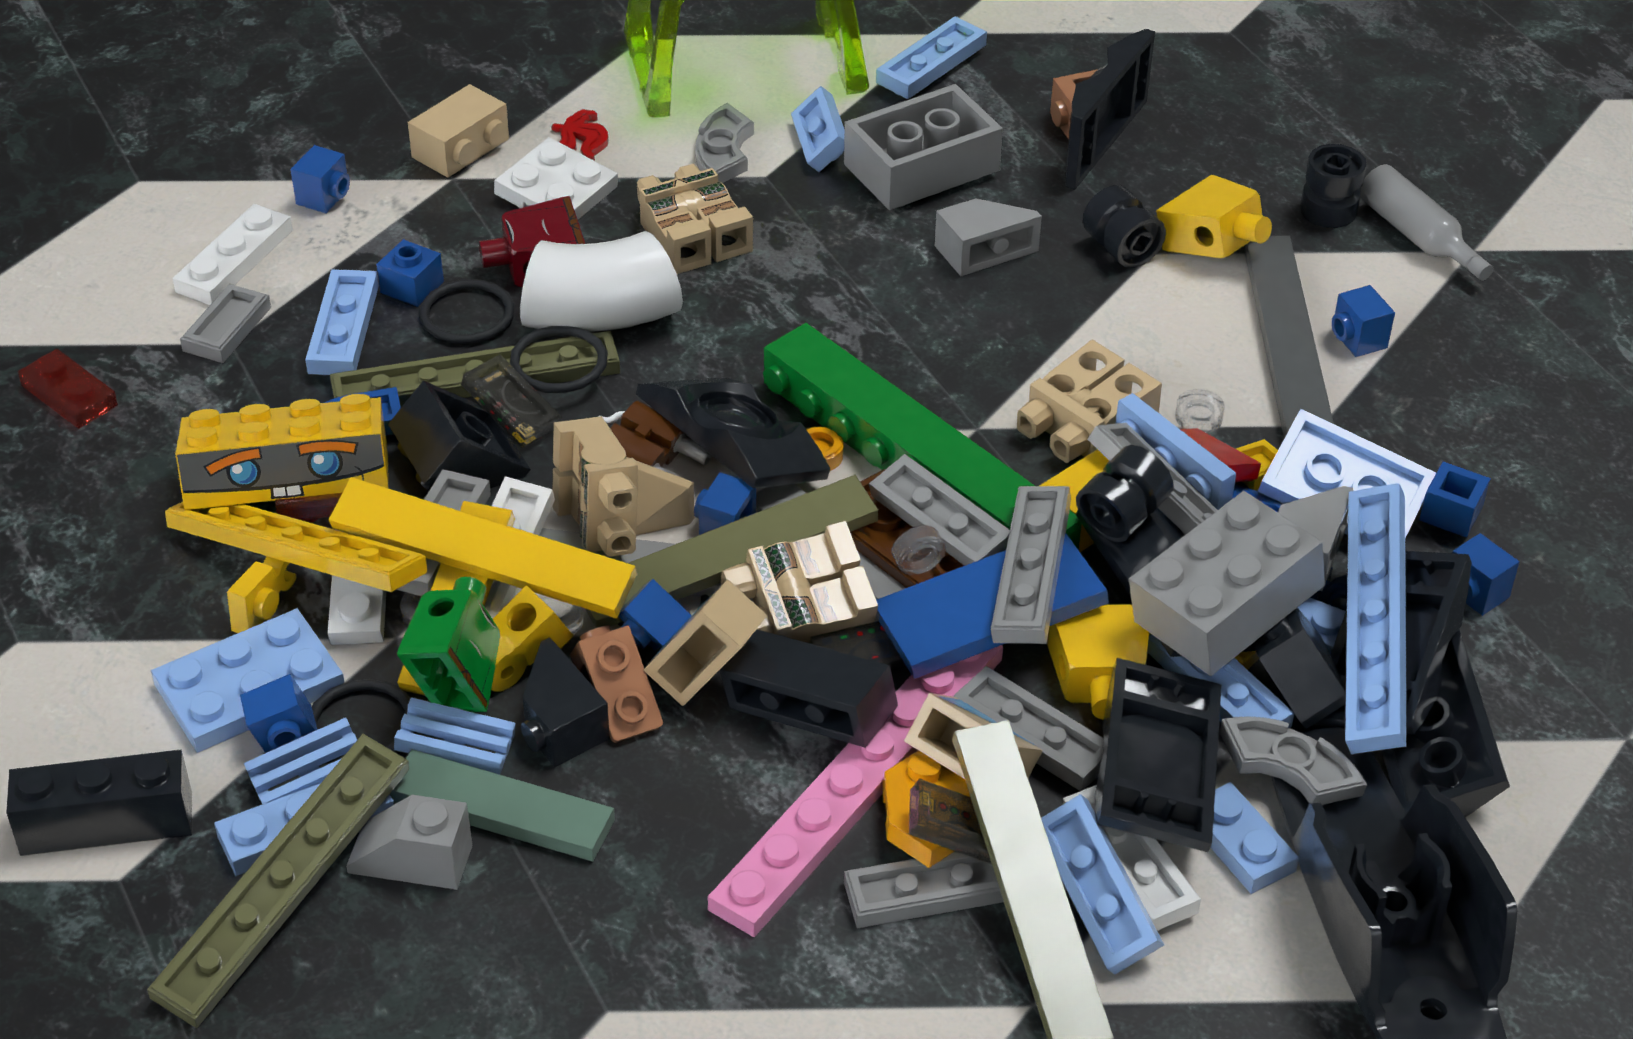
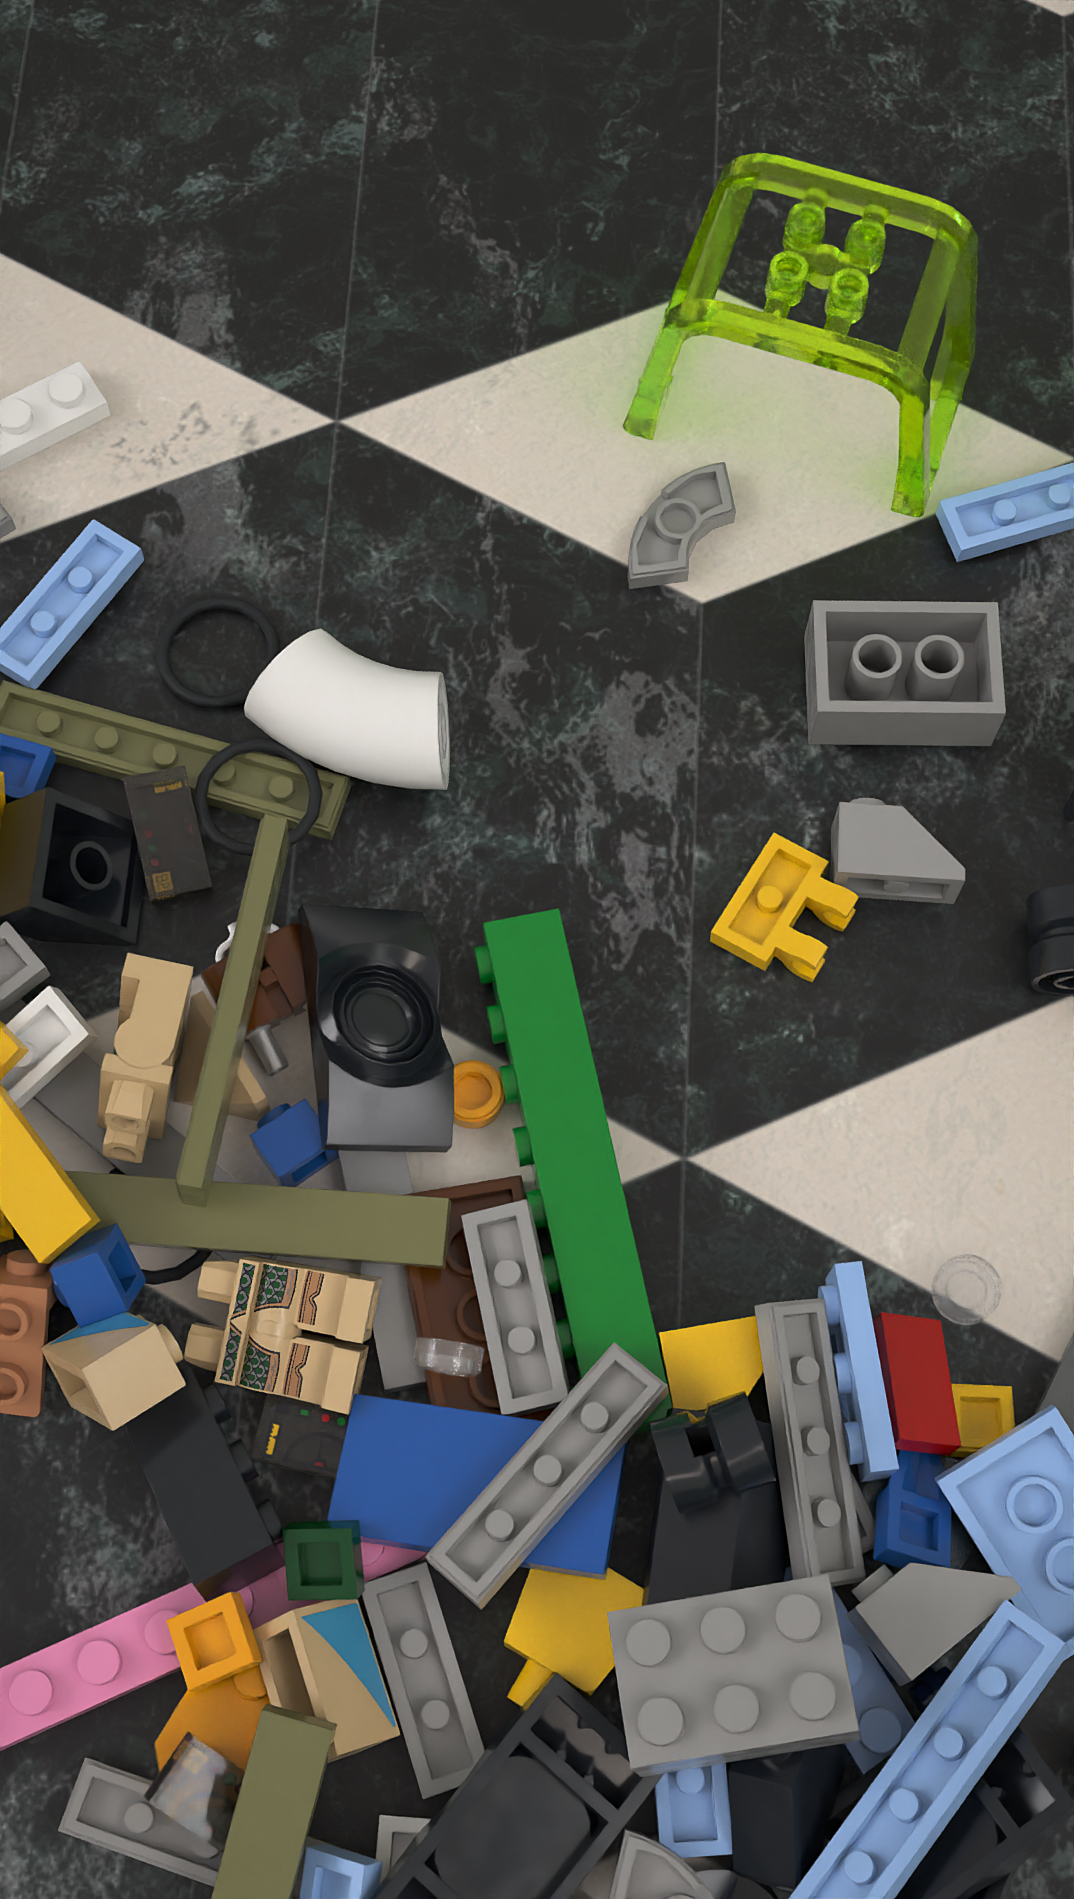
camera: 30 degrees right, 25 degrees up
blue plate [290,145,350,213] -> none
blue plate [376,239,444,307] -> none
tan brick [408,84,509,178] -> none
dark red torso [479,196,585,287] -> none
white plate [494,137,618,220] -> none
red piece [551,109,609,161] -> none
tan hips [637,163,753,274] -> none
light blue plate [791,86,845,172] -> none
tan hips [1017,339,1162,463] -> none
none -> light orange plate [166,1592,263,1691]
none -> olive tile [175,814,290,1208]
none -> dark green tile [282,1520,365,1601]
none -> yellow plate [710,833,859,982]

